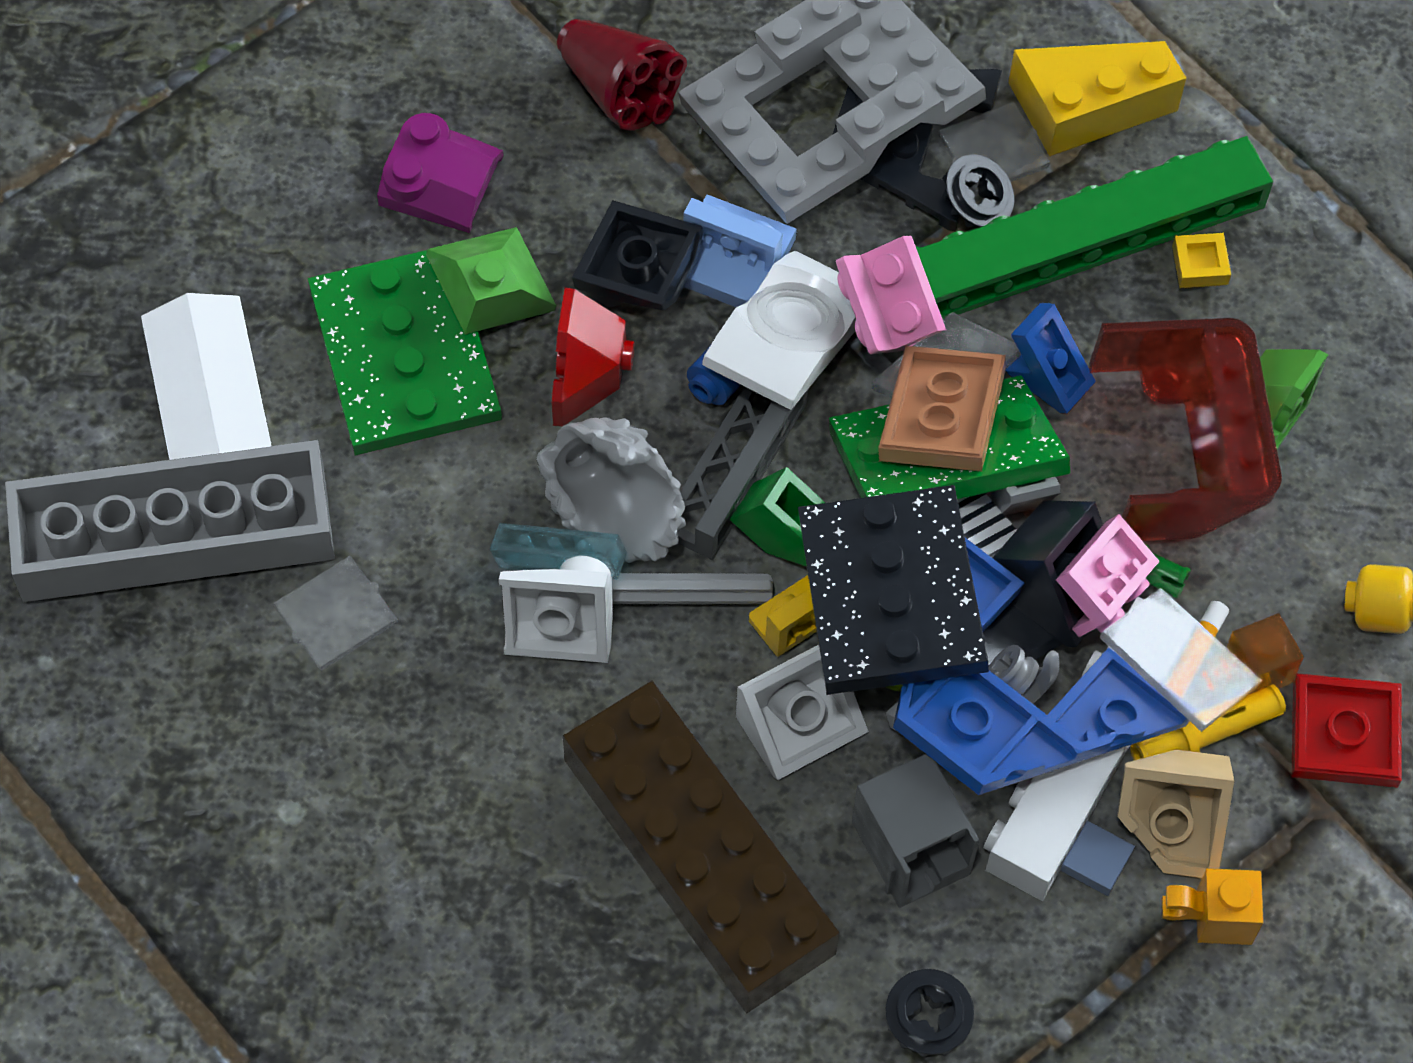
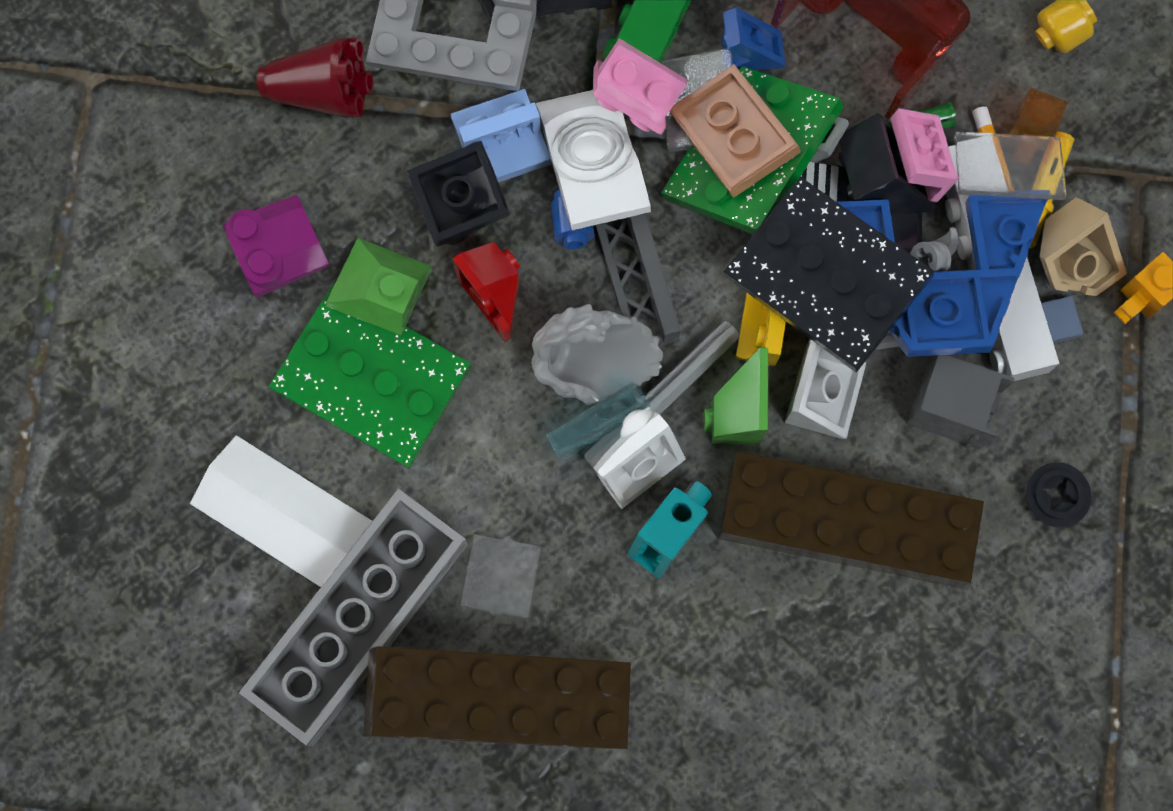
camera: 45 degrees left, 15 degrees up
green slope [730,467,825,566] -> none
red tile [1291,673,1402,788] -> none
none -> dark brown brick [363,646,631,749]
none -> teal torso [627,480,712,580]
none -> bright green slope [703,348,768,446]

